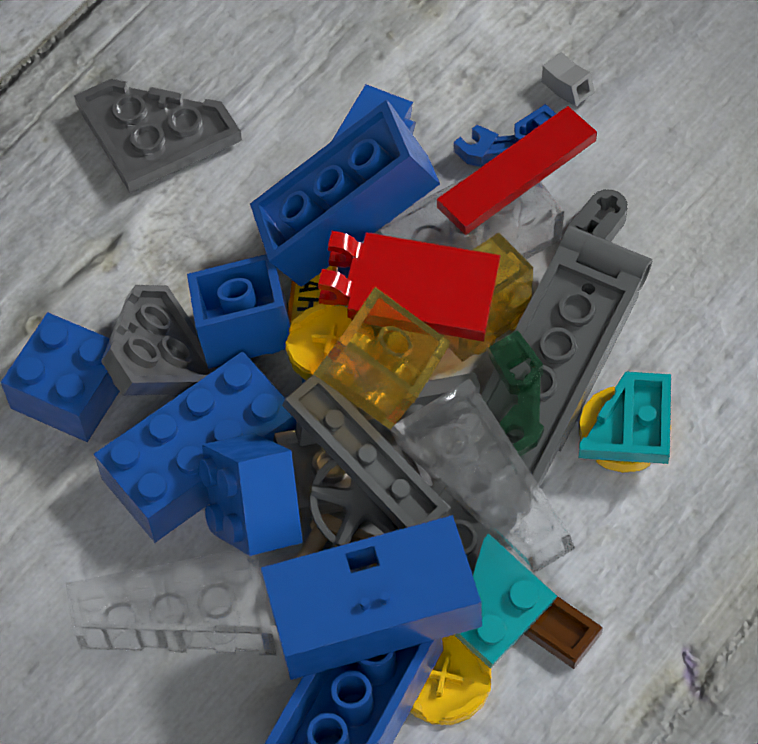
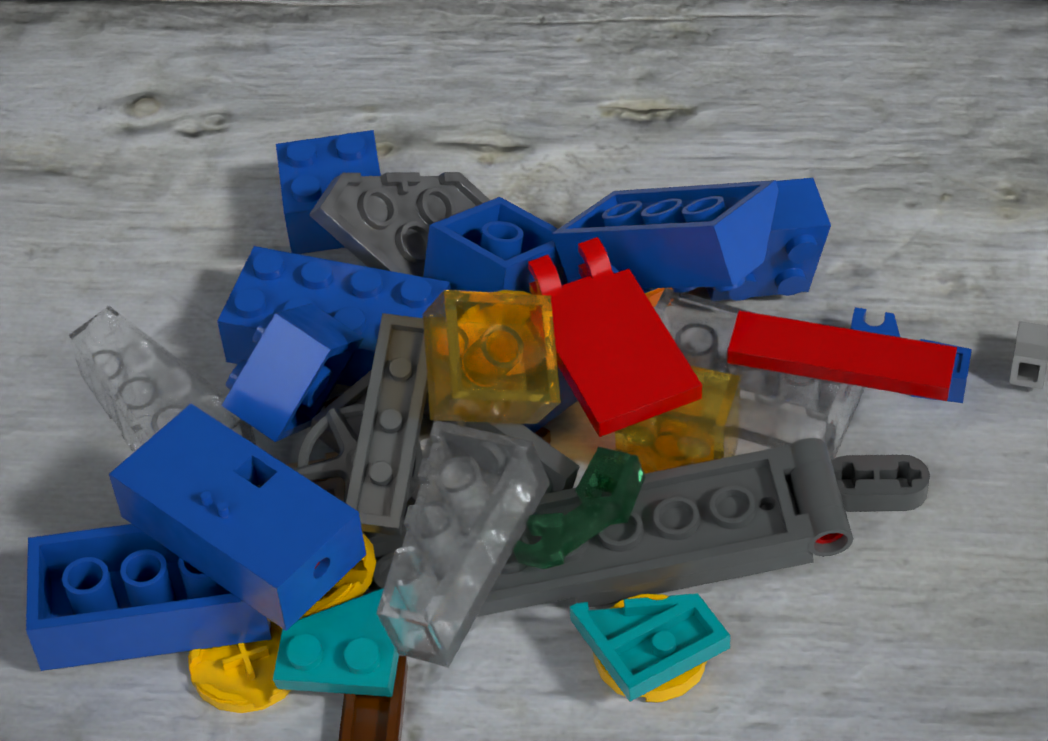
camera: 55 degrees right, 10 degrees down
flat silver plate [74,79,242,192] -> none

